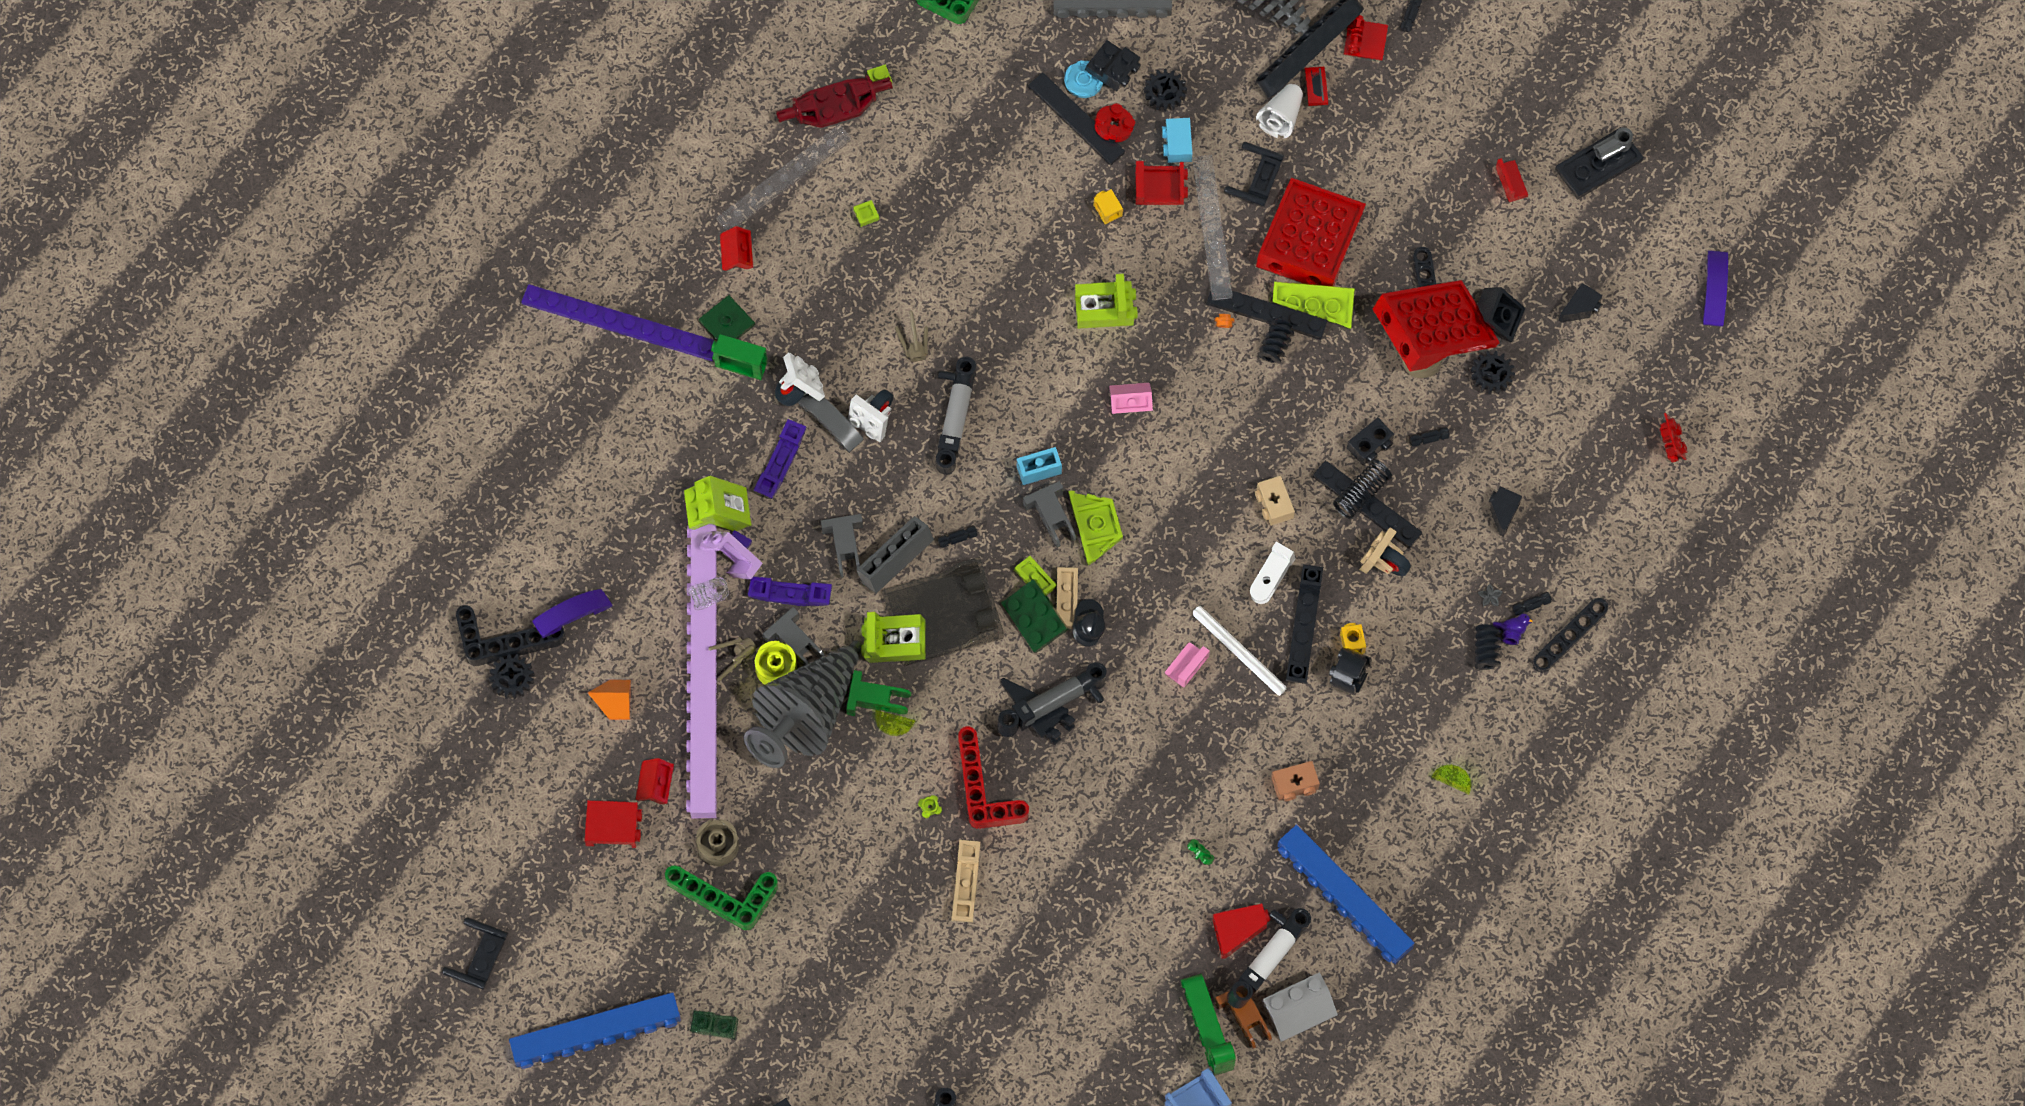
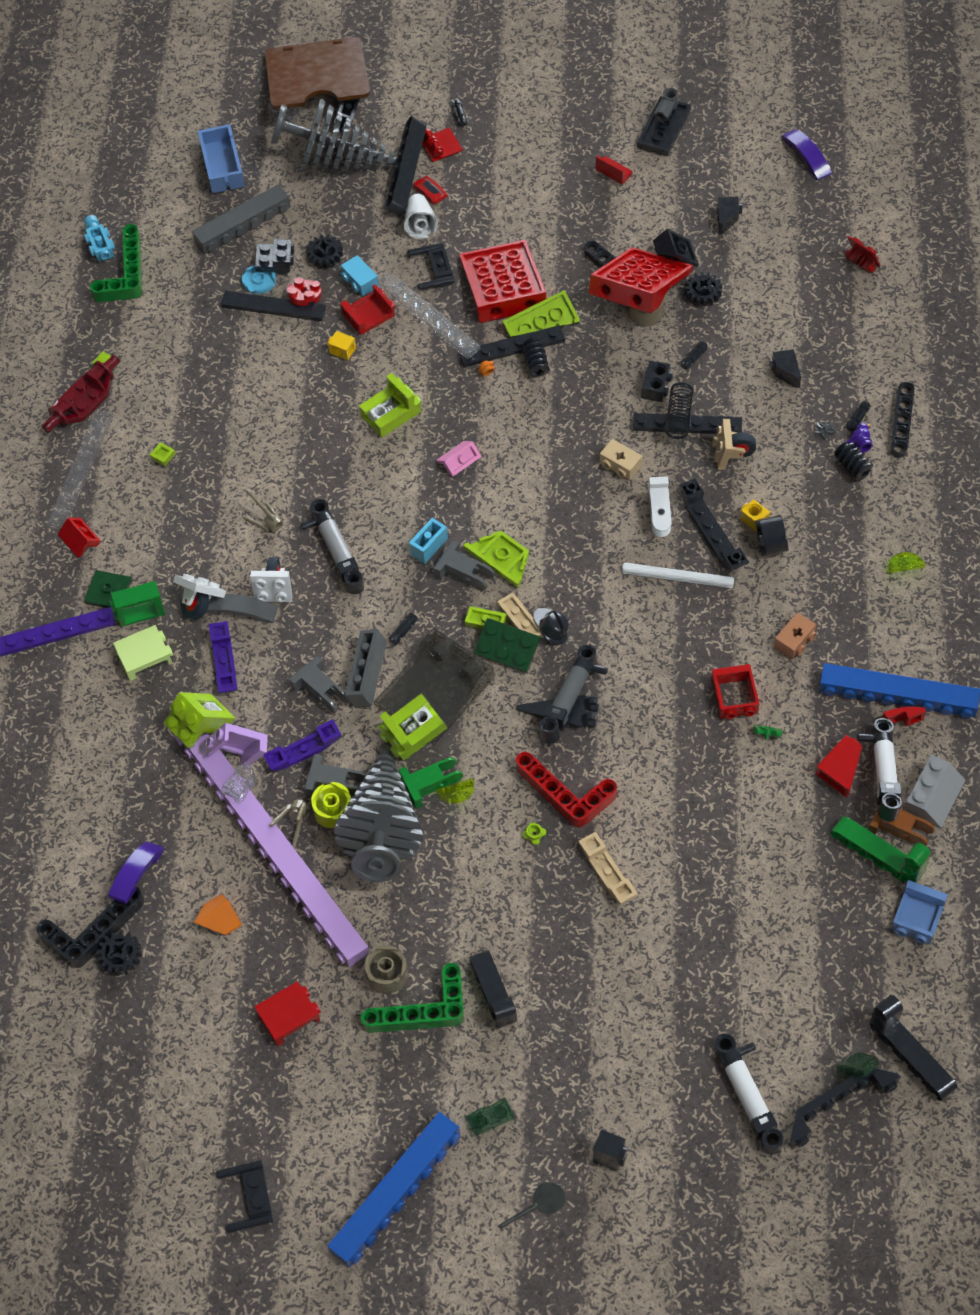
camera: 30 degrees left, 10 degrees down
red panel [636,758,674,805] -> none
bright pink panel [1165,643,1210,687] -> none
none -> yellowish green panel [113,625,173,681]
none -> black beam [469,950,517,1029]
none -> red window [711,664,759,719]
none -> red slope [882,707,926,727]

